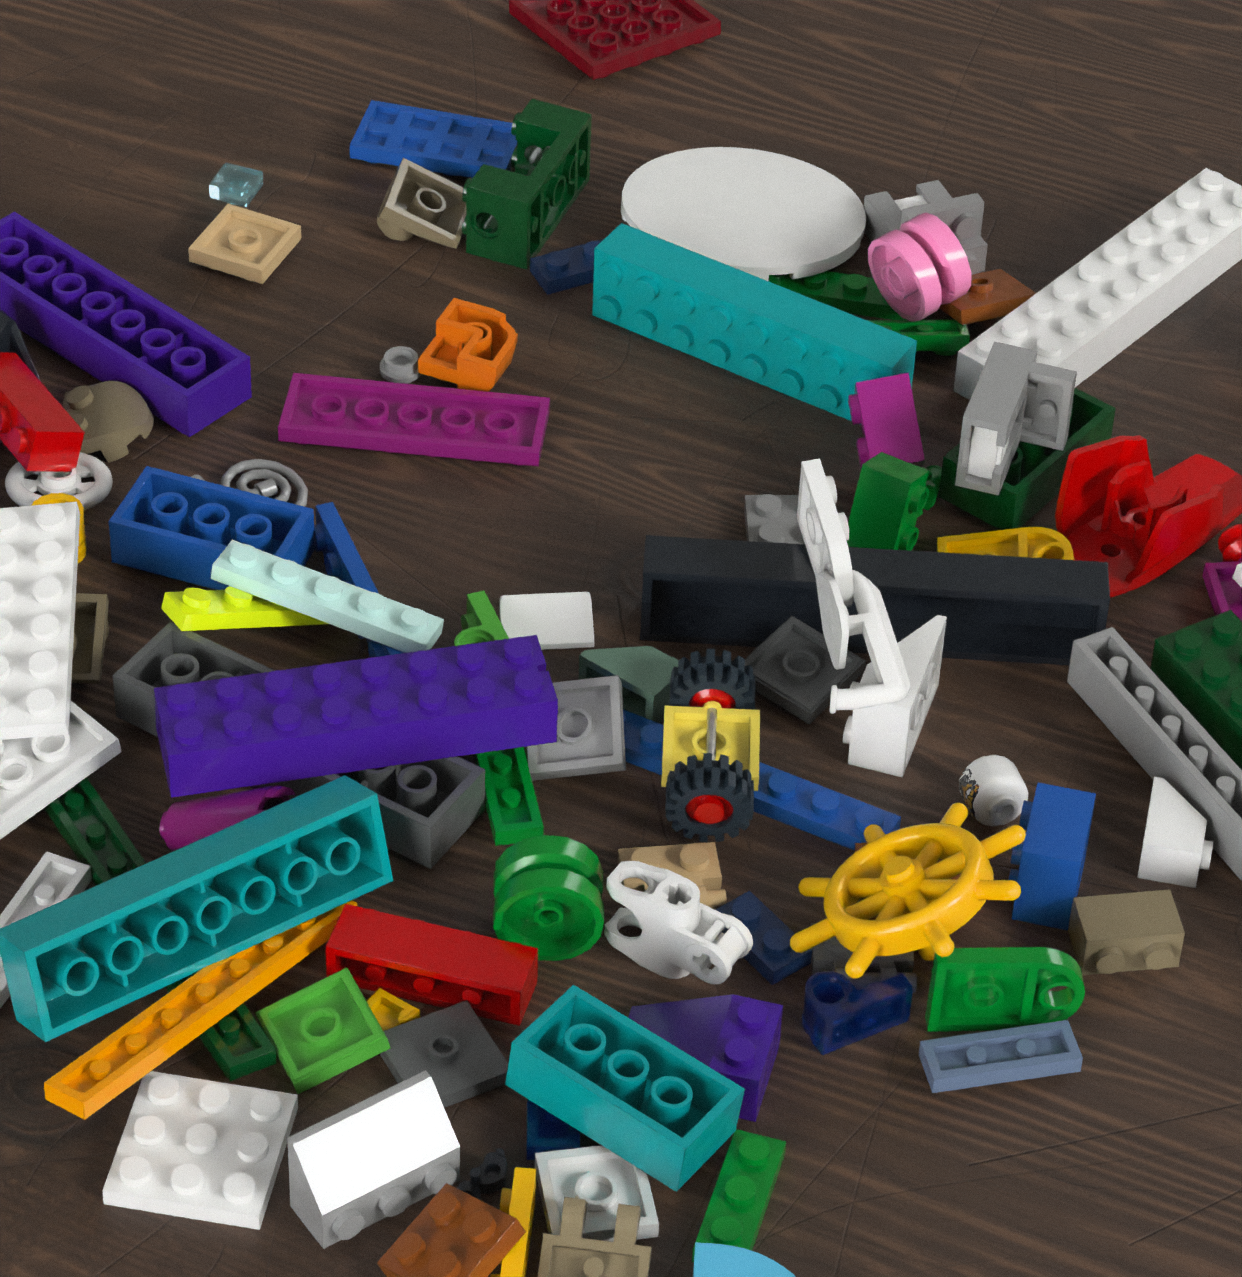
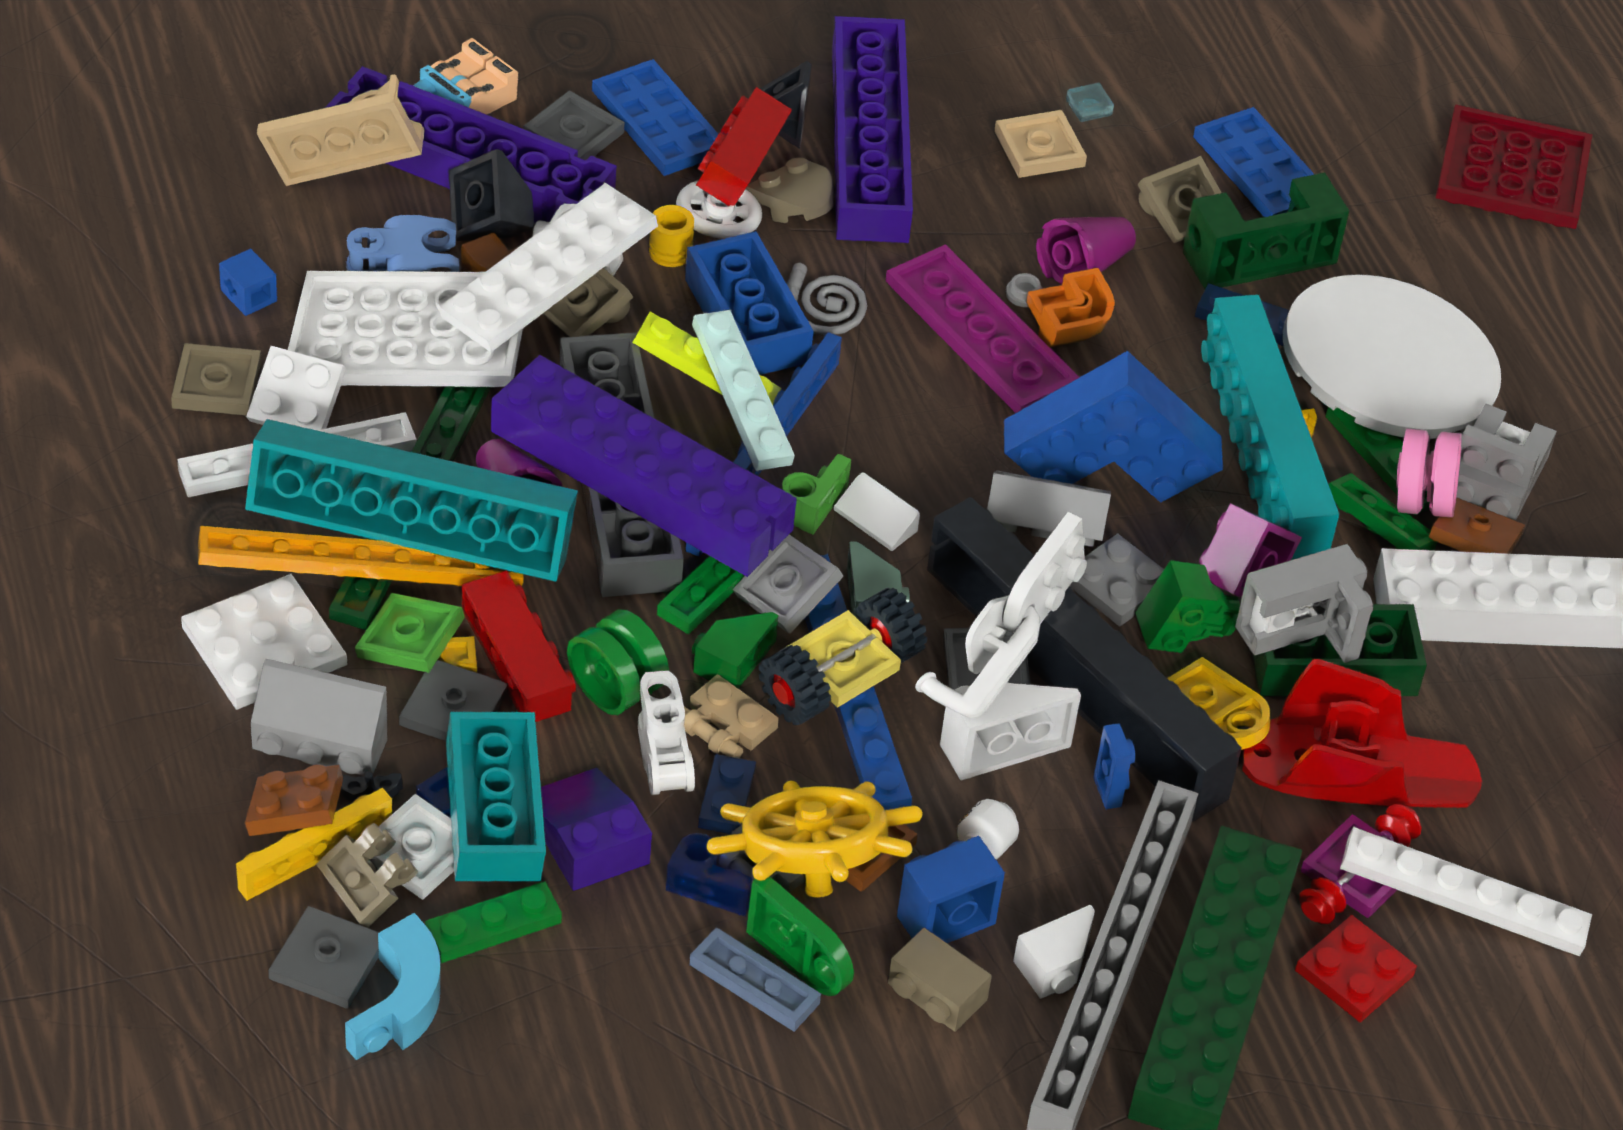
camera: 45 degrees right, 5 degrees up
none -> green slope [692,612,779,689]
none -> light grey brick [987,470,1111,546]
none -> blue piece [1004,351,1223,503]
none -> magenta cone [1036,217,1136,286]
none -> blue plate [1093,723,1135,809]

